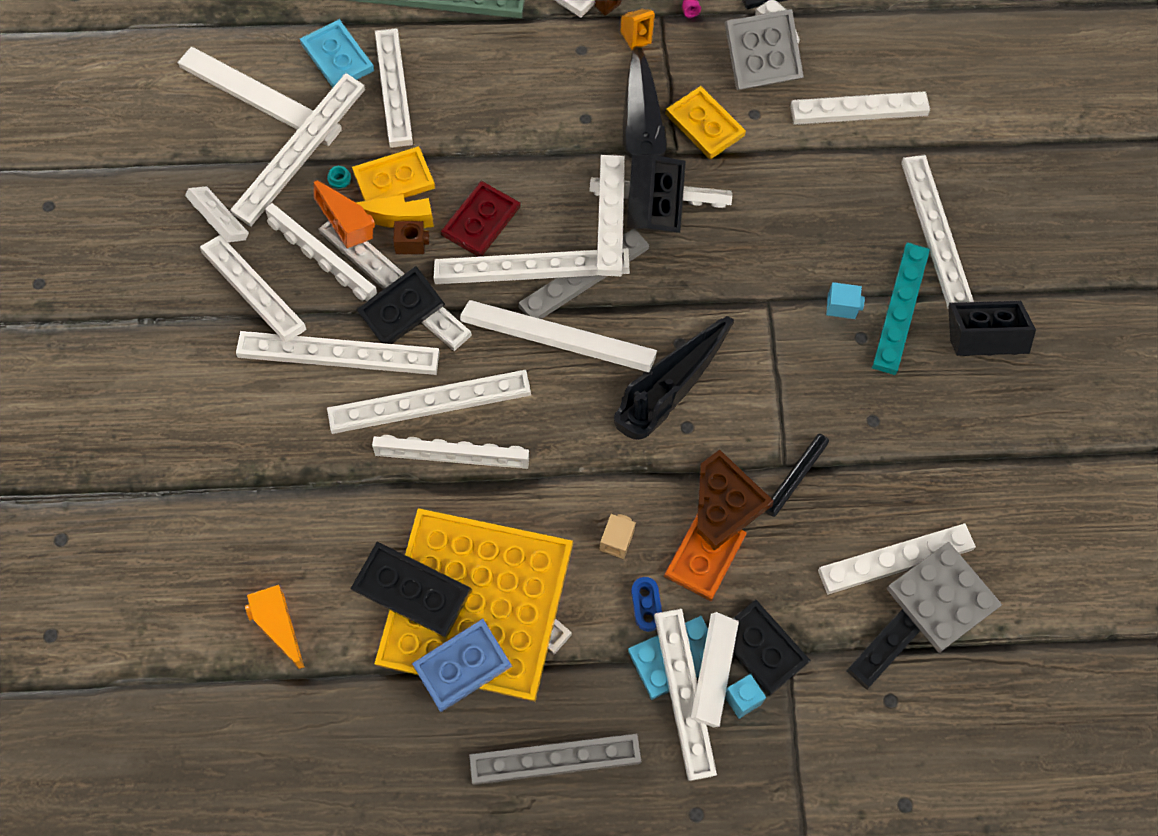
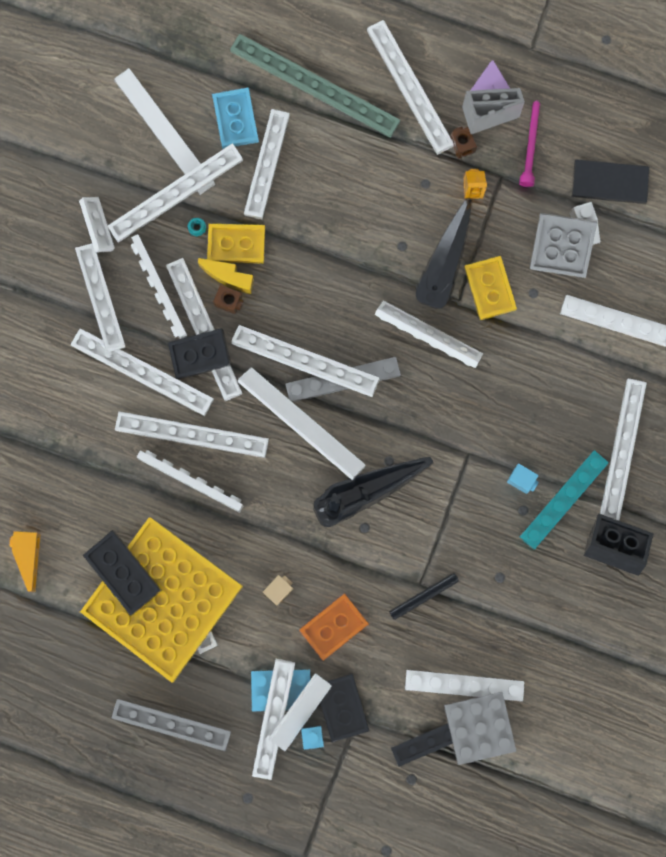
camera: 25 degrees right, 15 degrees up
orange slope [313,180,375,248] -> none
medium blue tile [412,619,513,712] -> none
dark red tile [441,181,521,257] -> none
white plate [597,155,624,276] -> none
black slope [627,155,686,233] -> none
blue plate [631,577,662,632] -> none
reddish brown plate [697,450,773,550] -> none

